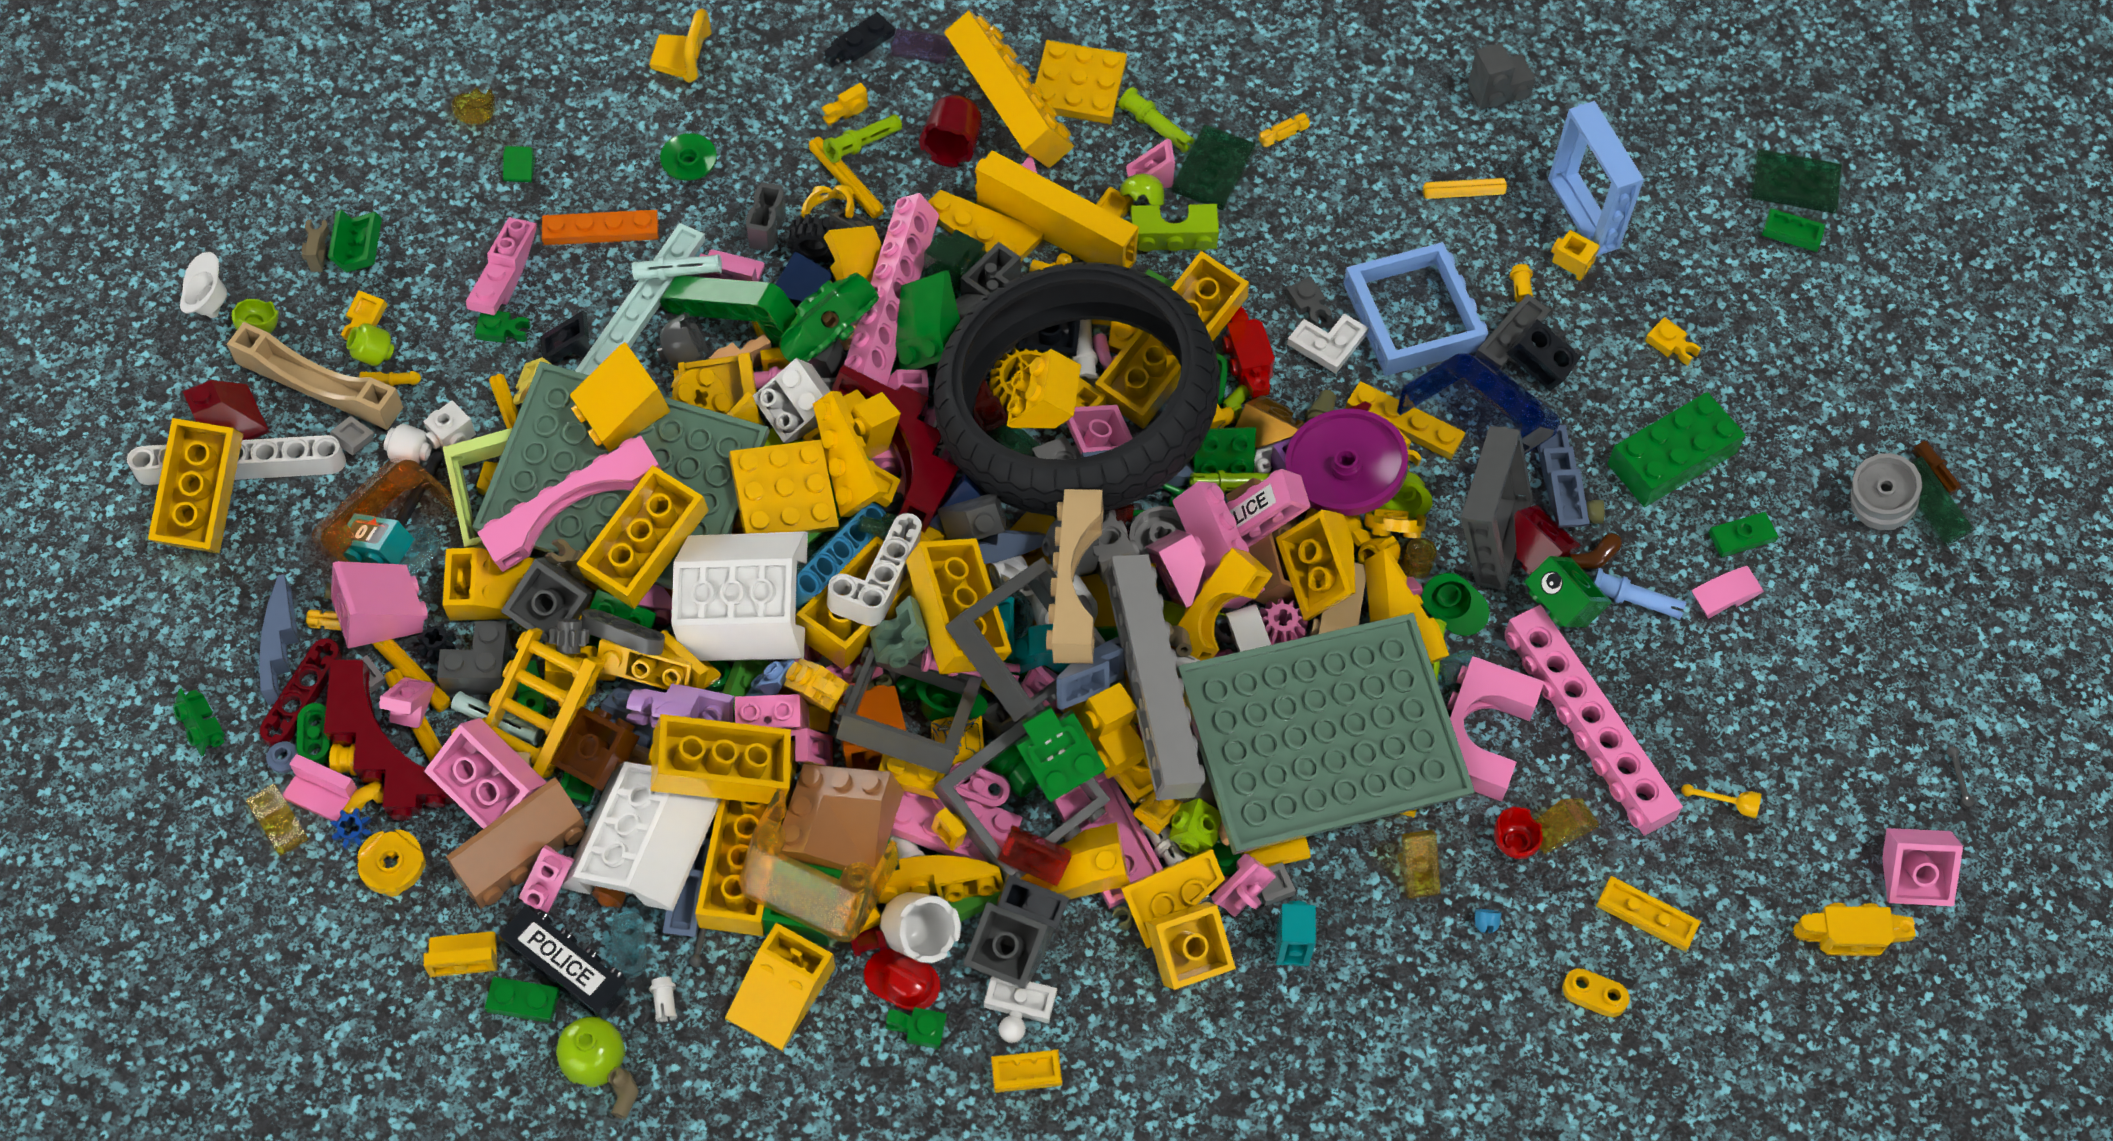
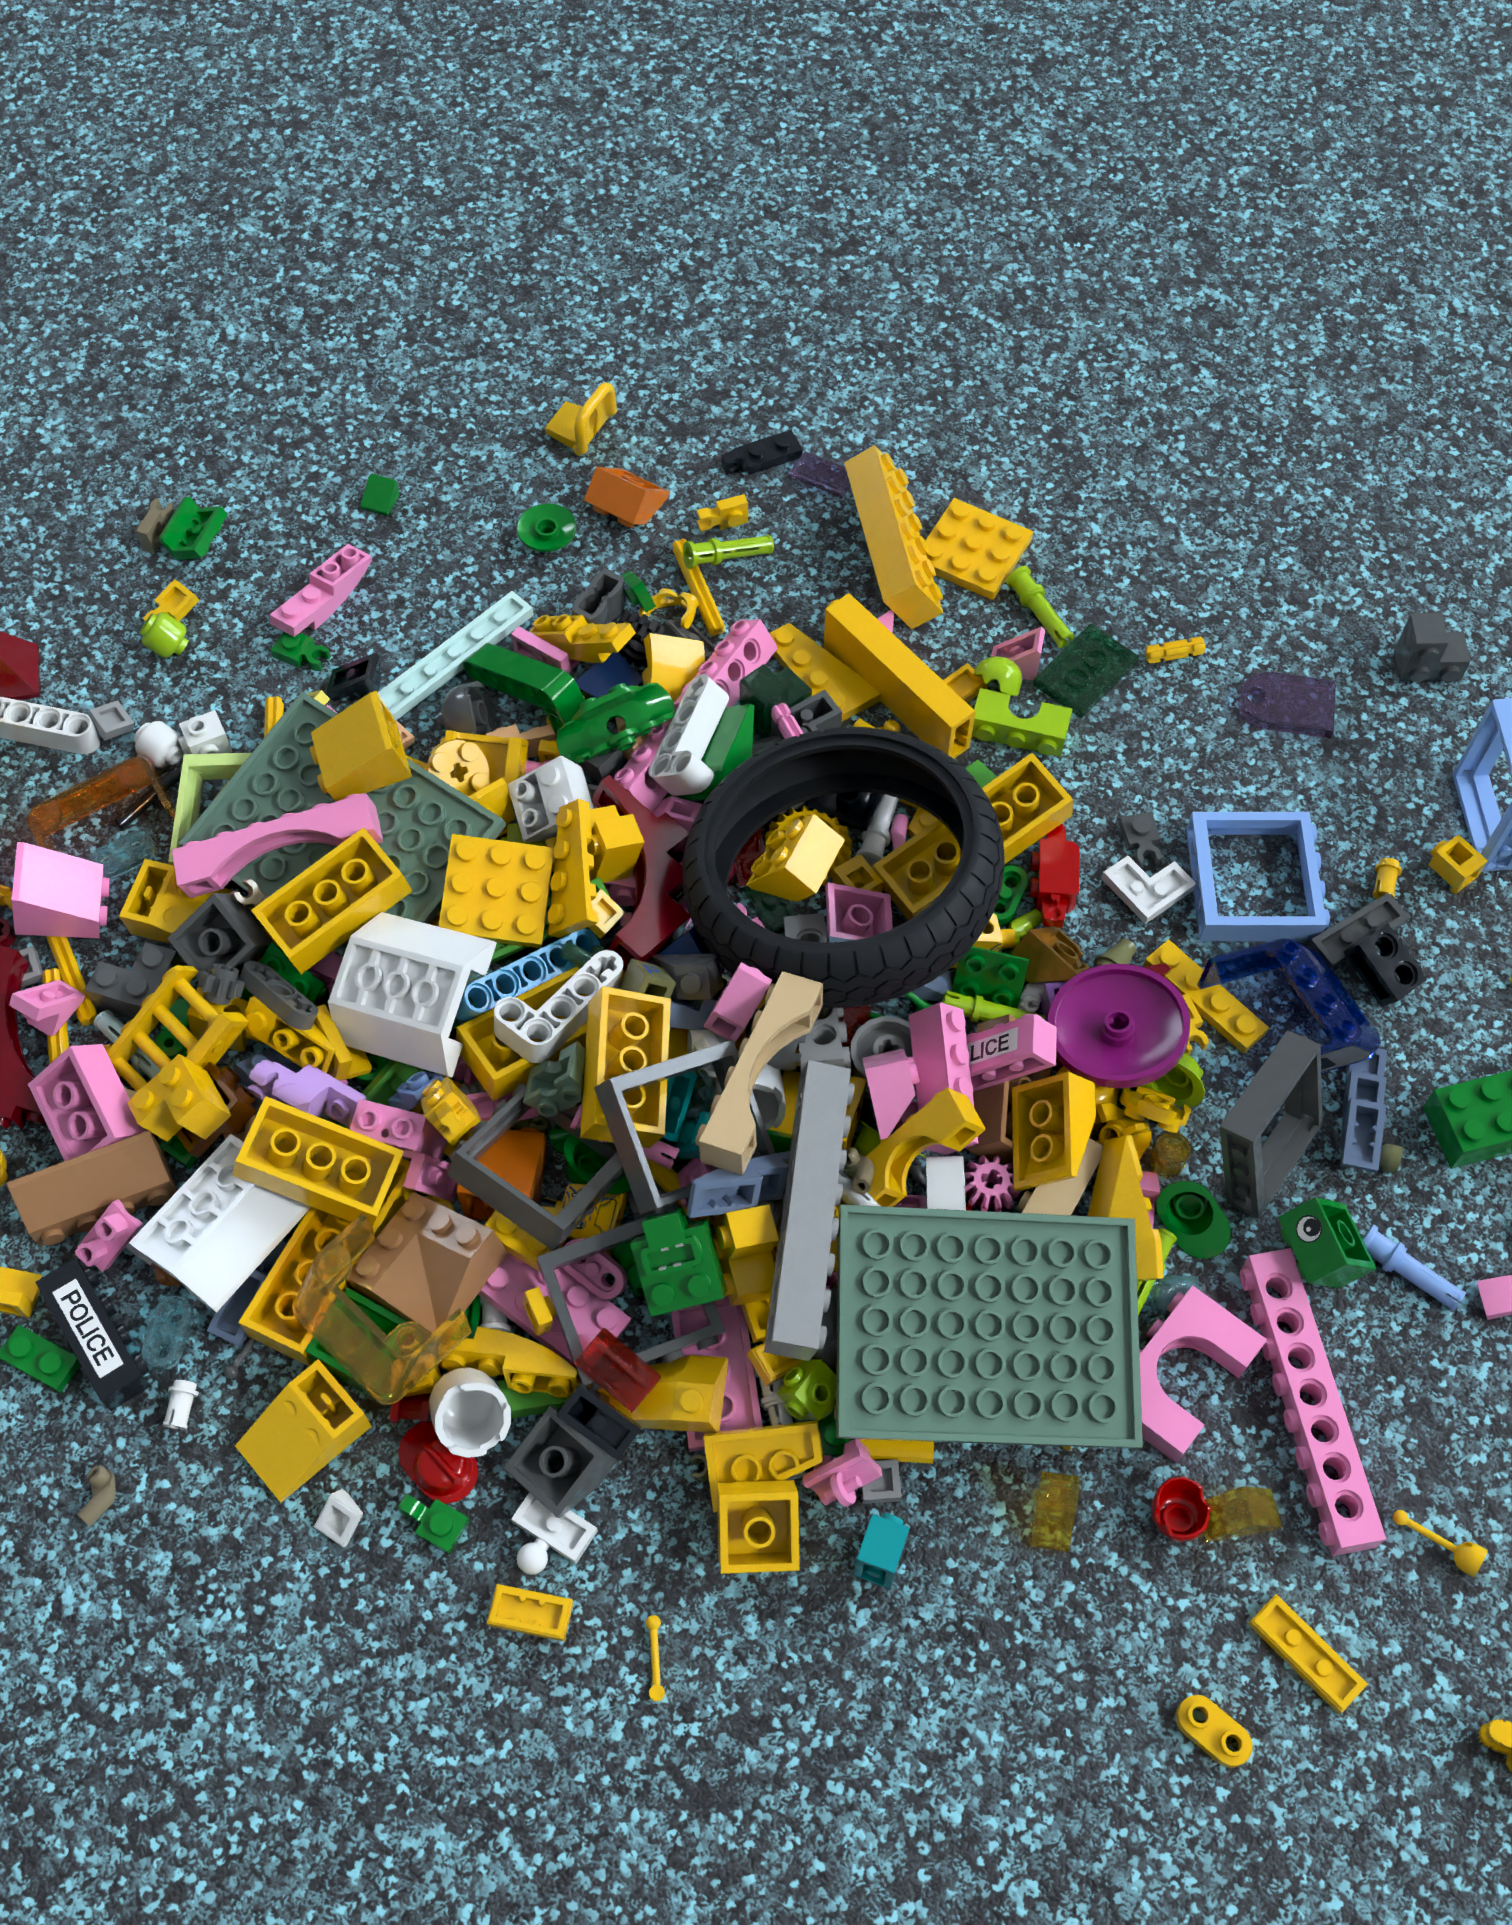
camera: 20 degrees right, 0 degrees up
white piece [180,252,227,318] -> none
tan arch [227,322,403,430] -> none
lime hair [232,299,279,334] -> none
teal brick [335,513,414,564] -> none
yellow piece [359,371,421,387] -> none
black gear [417,623,457,664] -> none
clear yellow hair [451,88,495,126] -> none
orange plate [542,210,659,245] -> none
lime cylinder [556,1016,626,1087] -> none
light aqua pin [632,254,722,280] -> none
dark red cylinder [919,95,982,168] -> none
yellow axle [1423,178,1507,199] -> none
dark azure hinge [1474,909,1502,933] -> none
dark red slope [1514,505,1581,575] -> none
reddish brown arm [1570,533,1622,570] -> none
none -> yellow brick [127,1054,231,1142]
none -> white slope [314,1489,363,1548]
none -> yellow slope [529,614,635,663]
none -> orange slope [584,467,670,528]
none -> olive brick [619,959,676,998]
none -> green plate [621,570,656,613]
none -> yellow hinge [645,1615,665,1702]
none -> white beam [648,674,729,796]
none -> bright pink slope [703,962,772,1043]
none -> bright pink axle [771,703,803,739]
none -> clear purple tile [1238,672,1336,738]

